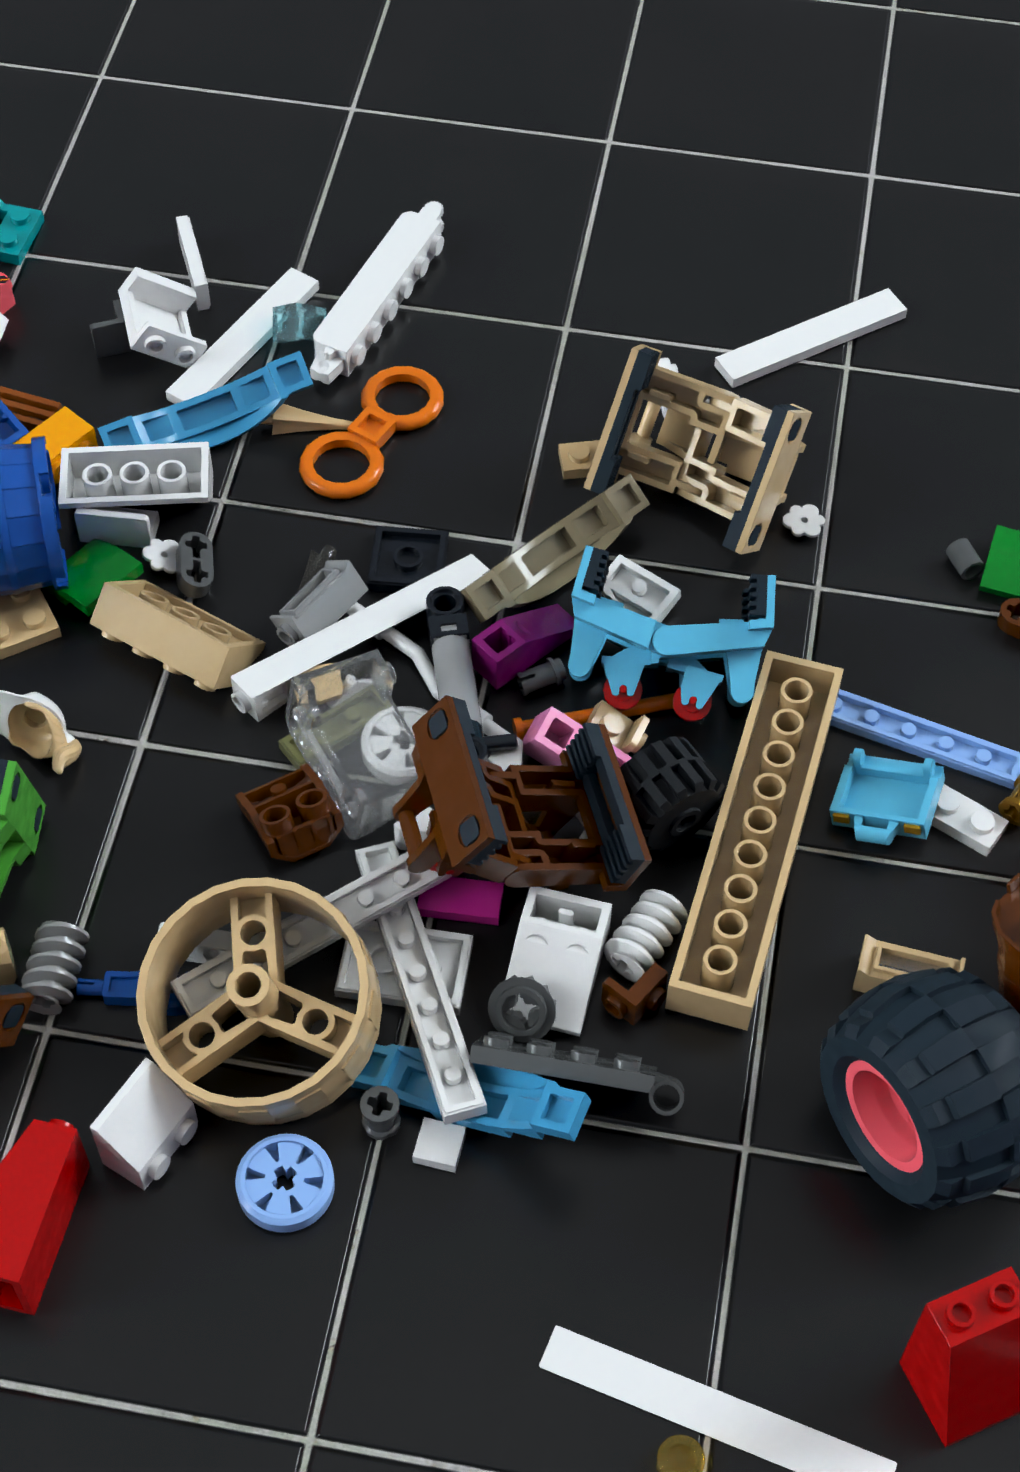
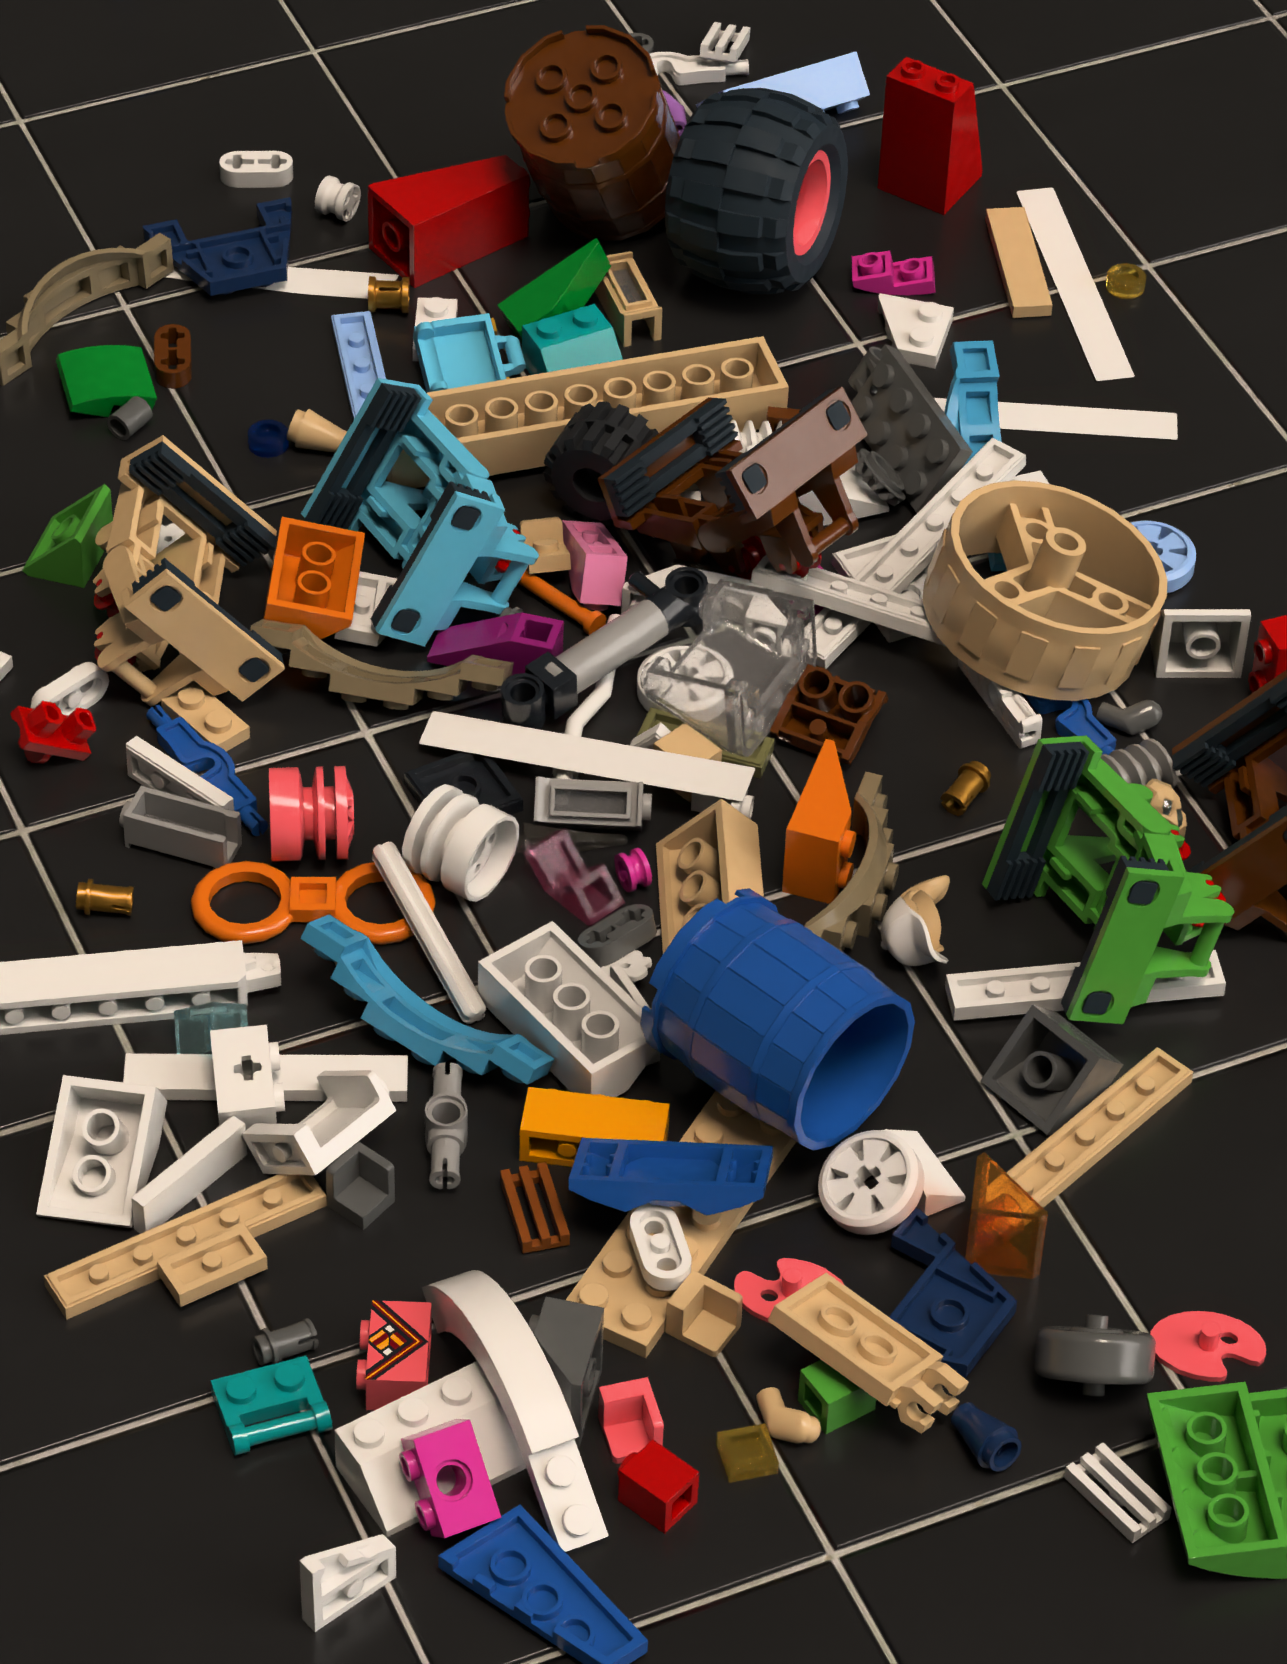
camera: 125 degrees left, 10 degrees down
none -> red hips [10,701,96,764]
none -> bright green slope [22,484,113,588]
none -> white slope [36,1075,167,1228]
none -> tan tile [44,1174,327,1320]
none -> pearl gold pin [76,879,134,916]
none -> light grey window [119,786,242,869]
none -> white tile [126,736,234,811]
none -> blue piece [146,705,268,836]
none -> tan plate [157,1224,268,1307]
none -> white brick [210,1025,285,1130]
none -> clear blue tile [248,420,289,458]
none -> dark grey pin [251,1318,319,1366]
none -> orange slope [263,517,365,639]
none -> coral wheel [269,766,354,862]
none -> tan cone [287,409,347,453]
none -> white axle [372,841,486,1024]
none -> white wheel [402,784,519,902]
none -> light grey pin [425,1063,468,1189]
none -> green slope [497,238,611,343]
none -> teal slope [522,304,623,375]
none -> clear pink slope [524,828,625,926]
none -> dark pink bush [614,848,652,892]
none -> orange slope [782,739,856,904]
none -> dark tan piece [805,772,899,952]
none -> dark pink slope [852,250,936,295]
none -> white wing [877,293,954,369]
none -> white sticker [934,398,1178,440]
none -> pearl gold pin [940,761,991,816]
none -> tan tile [985,207,1053,318]
none -> dark grey arm [1096,700,1163,735]

